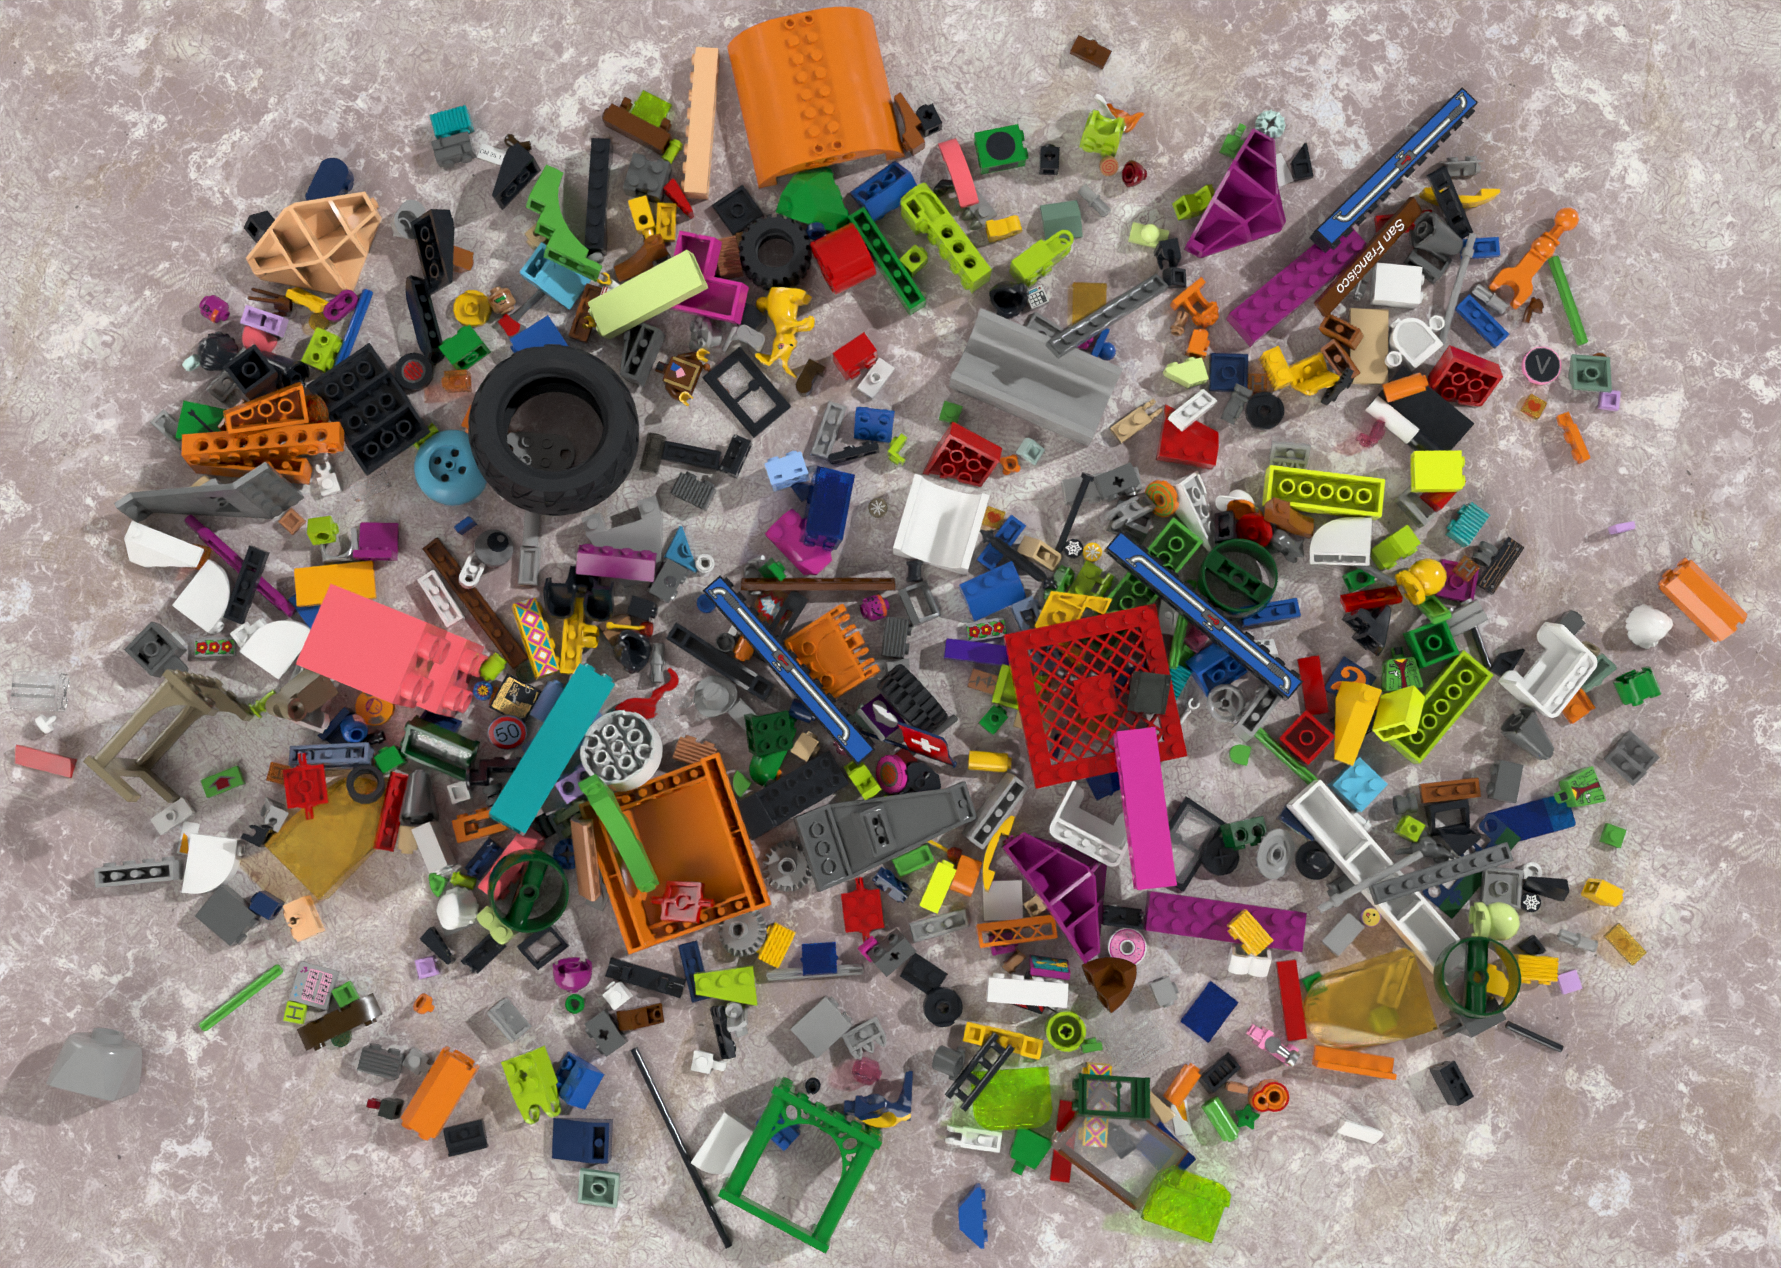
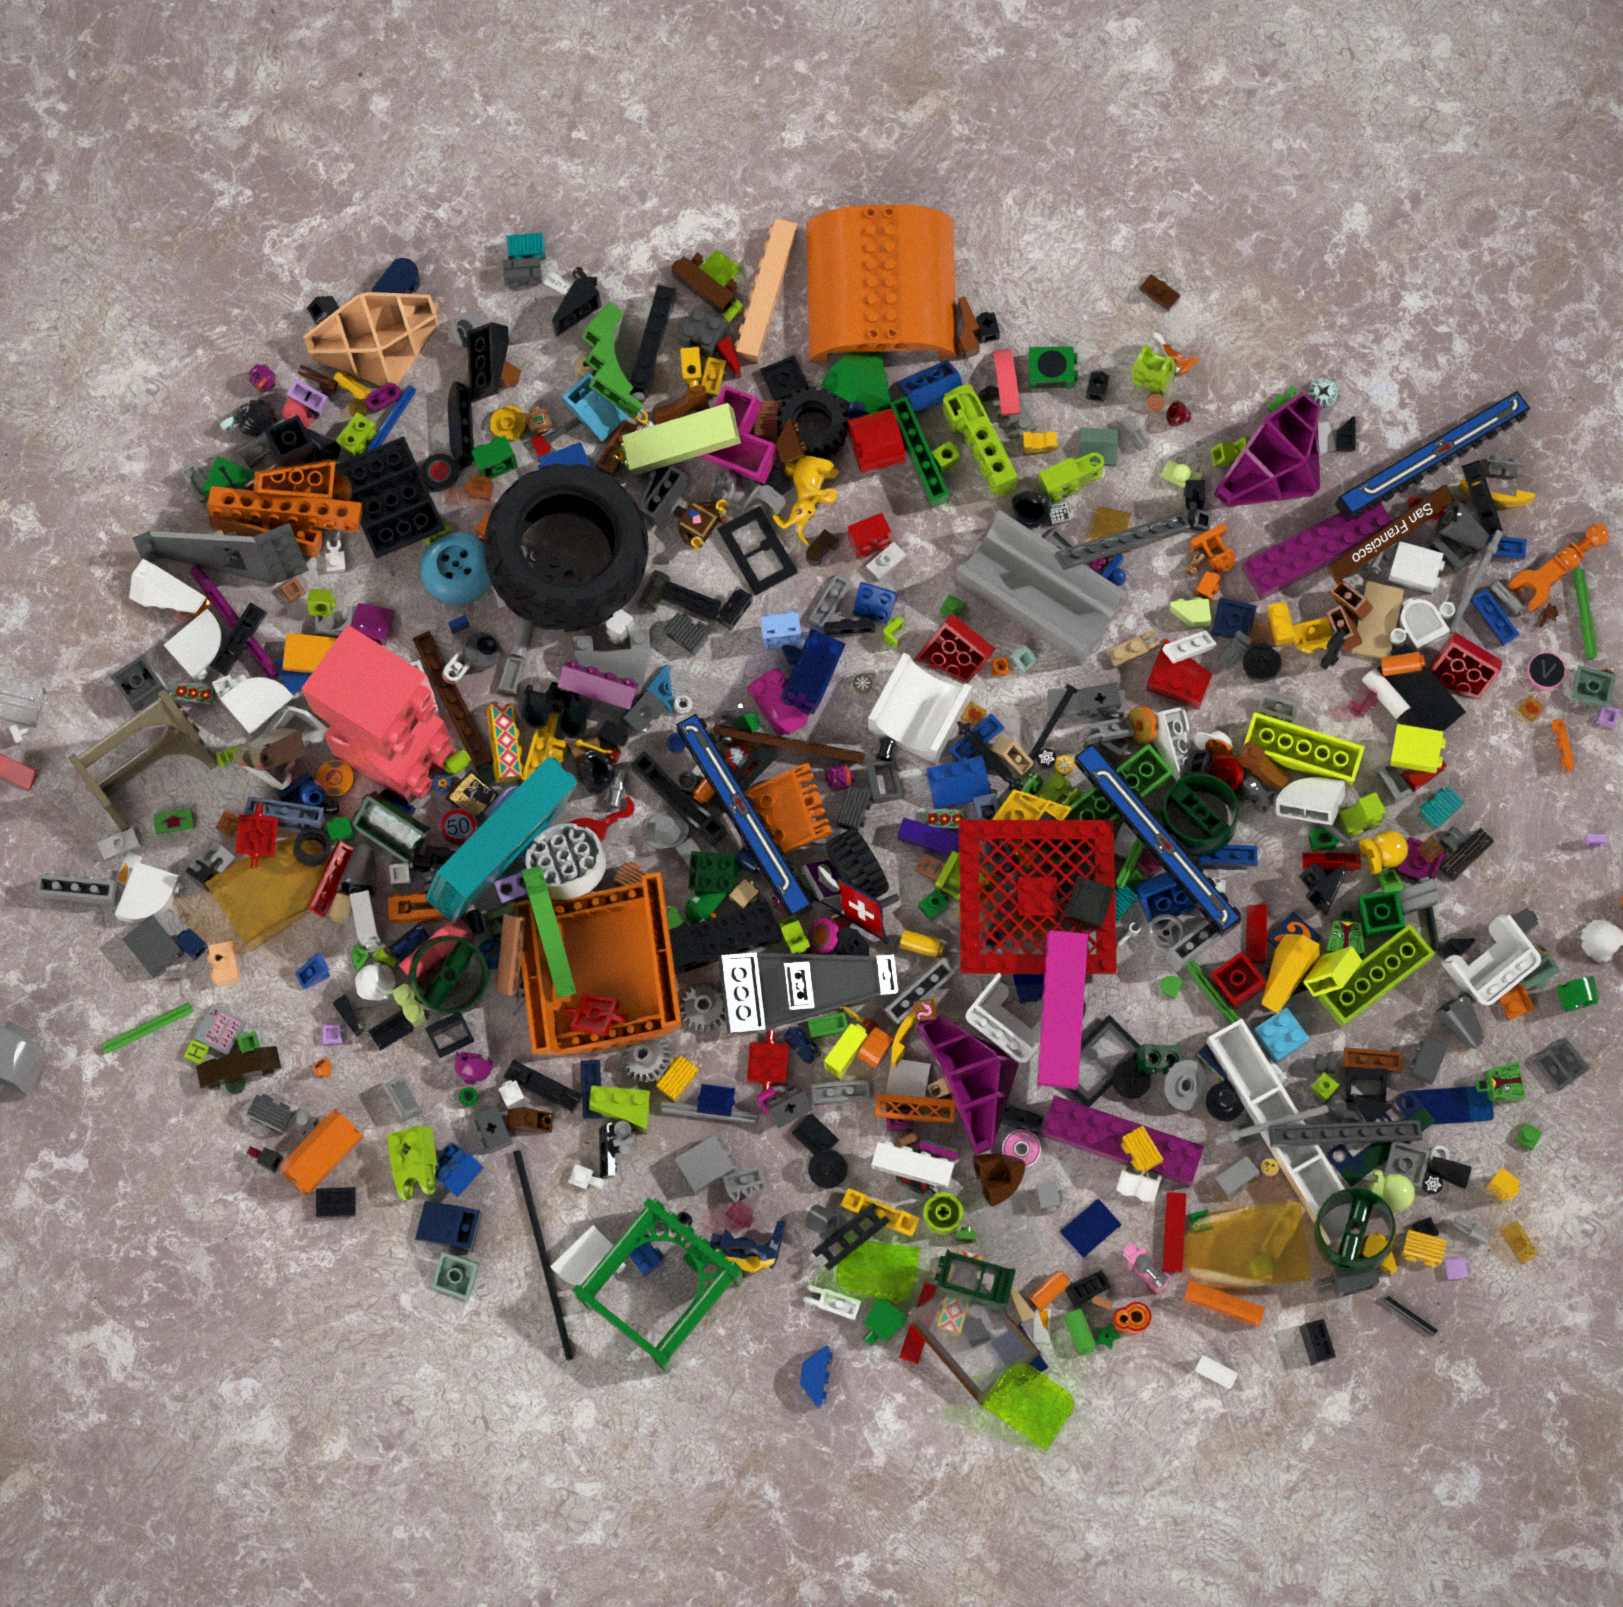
camera: 15 degrees right, 10 degrees down
none -> blue slope [295,953,330,990]
none -> white brick [606,609,635,646]
none -> reddish brown slope [776,419,807,464]
none -> dark orange tile [913,999,937,1021]

